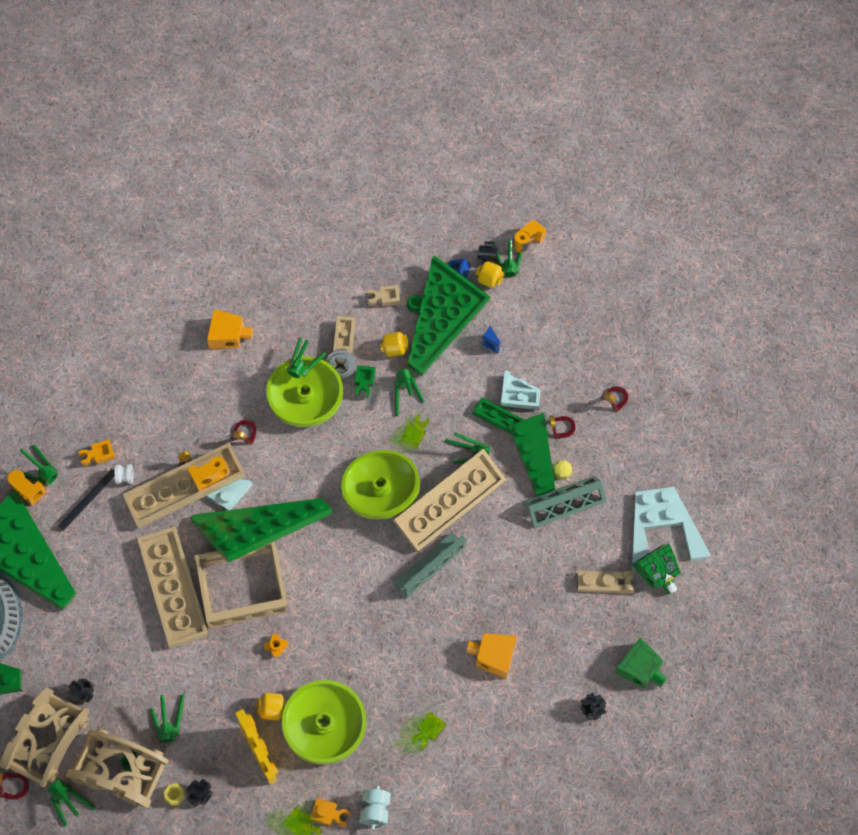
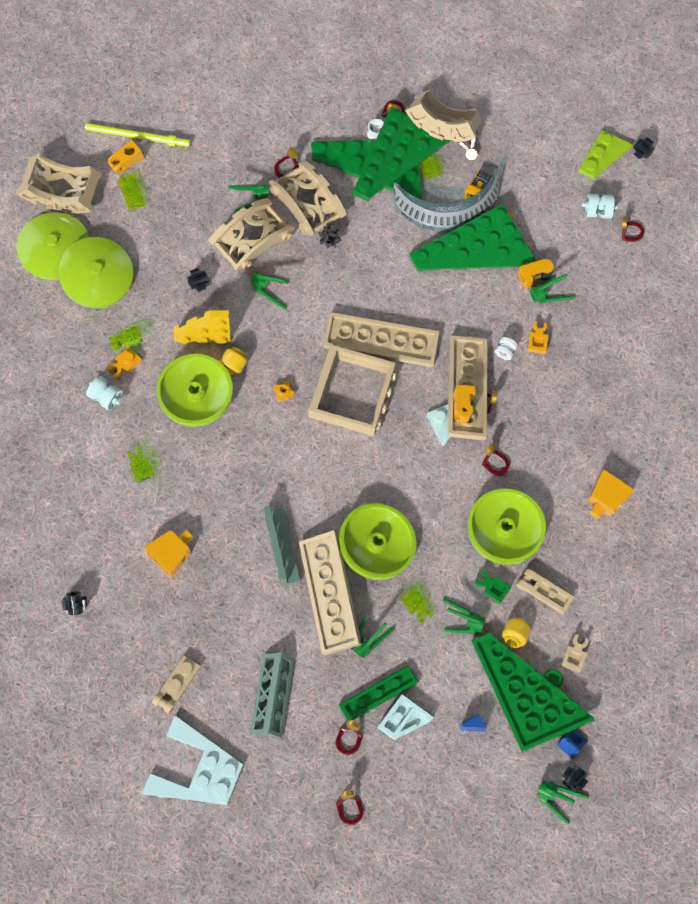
camera: 115 degrees right, 5 degrees up
black bar [58,468,115,531] -> none
light yellow tile [163,783,185,806] -> none
green wing [190,498,332,563] -> none
green plant [286,338,326,379] -> none
light grey gear [326,349,356,379] -> none
yellow head [476,261,504,288] -> none
green wing [509,412,555,496] -> none
light orange leg [513,219,547,253] -> none
light yellow tile [553,460,572,480] -> none
green torso [615,638,668,689] -> none
green torso [632,543,681,595] -> none

